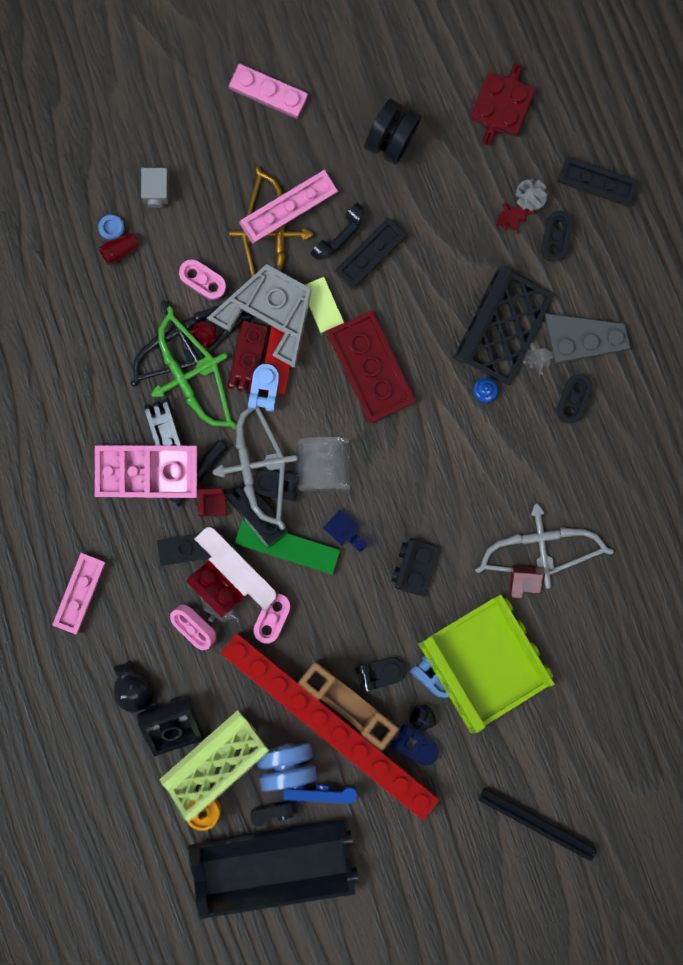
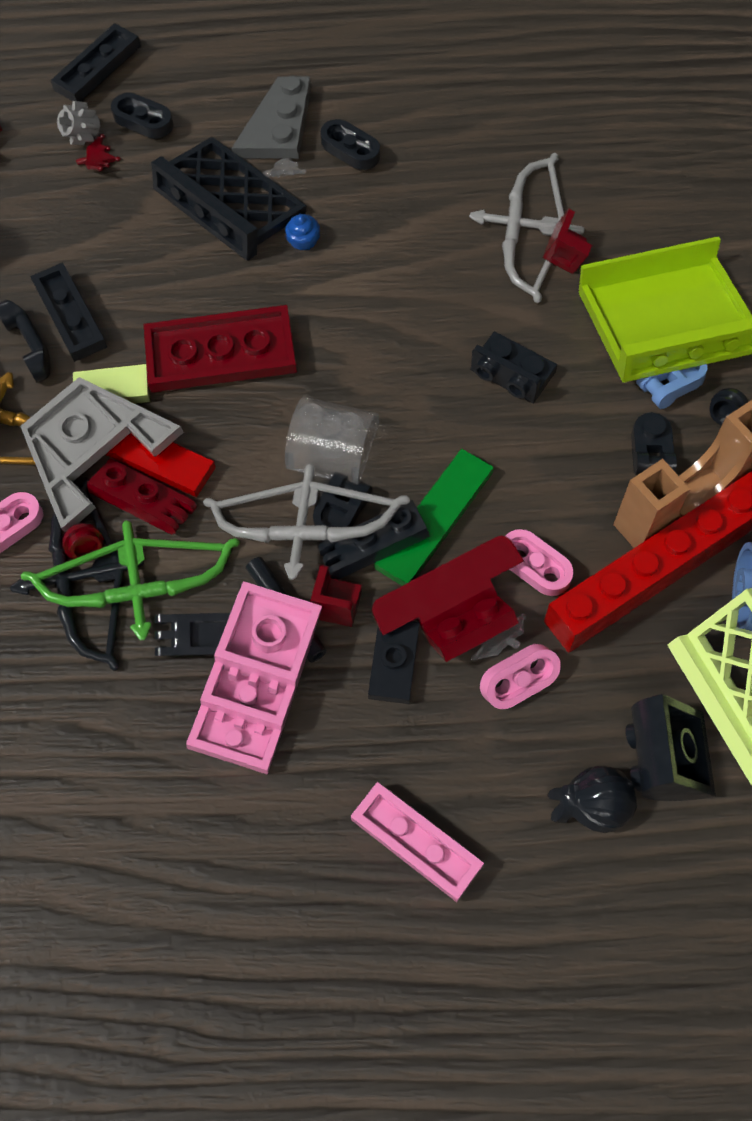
camera: 65 degrees left, 20 degrees down
light blue plate [248,364,279,412] -> none
clear blue plate [323,510,367,552] -> none

